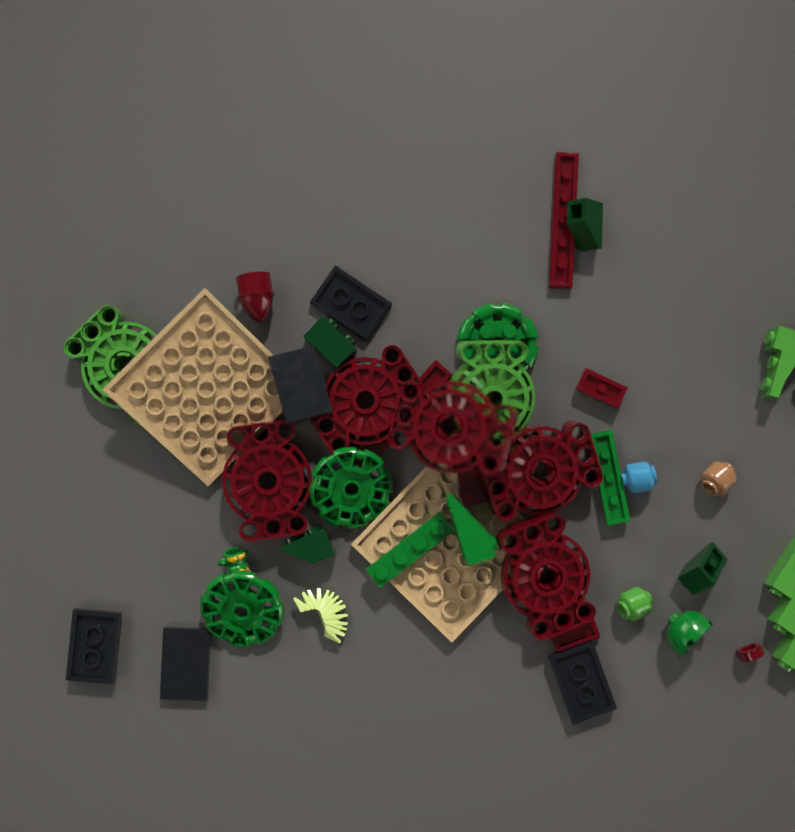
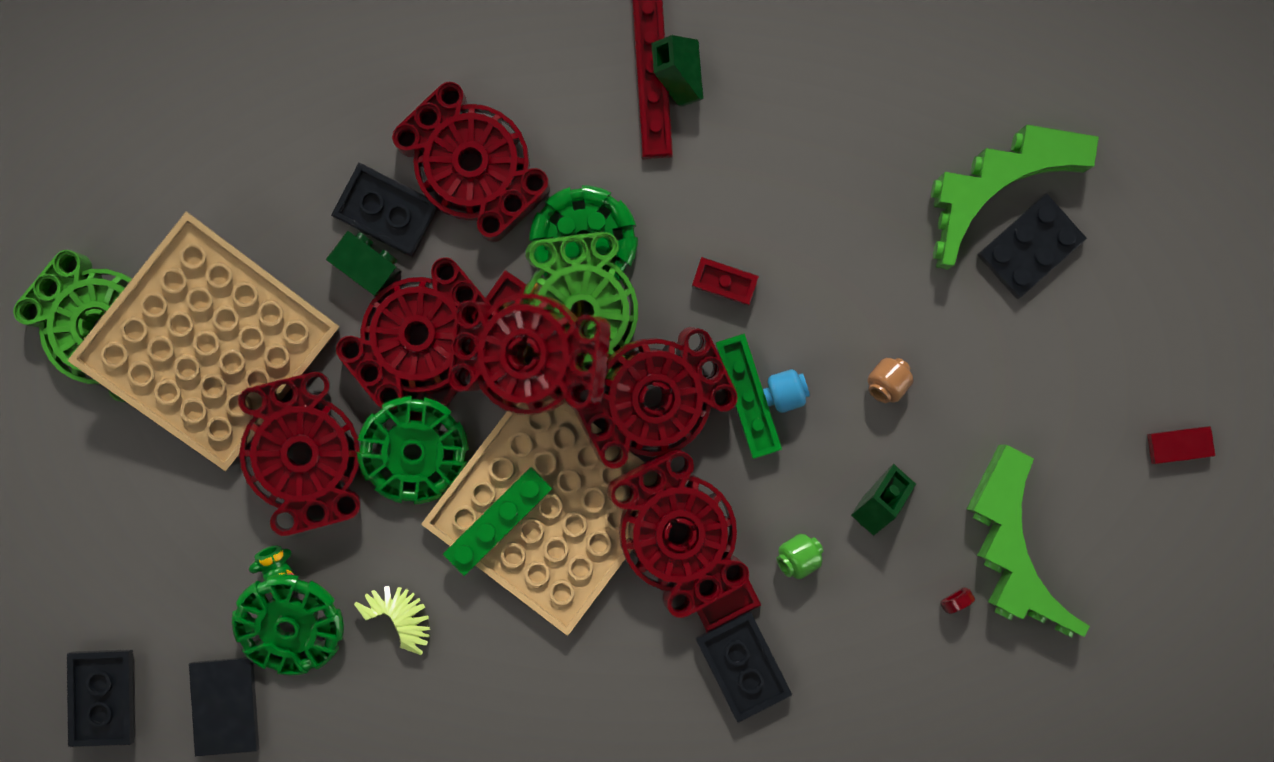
camera: 10 degrees left, 0 degrees up
dark red helmet [236,271,274,323] -> none
black tile [268,346,333,425] -> none
dark green slope [281,525,336,564] -> none
green slope [444,492,498,566] -> none
dark red tile [457,458,487,507] -> none
green cylinder [666,610,714,657] -> none
none -> dark red piece [392,81,550,242]

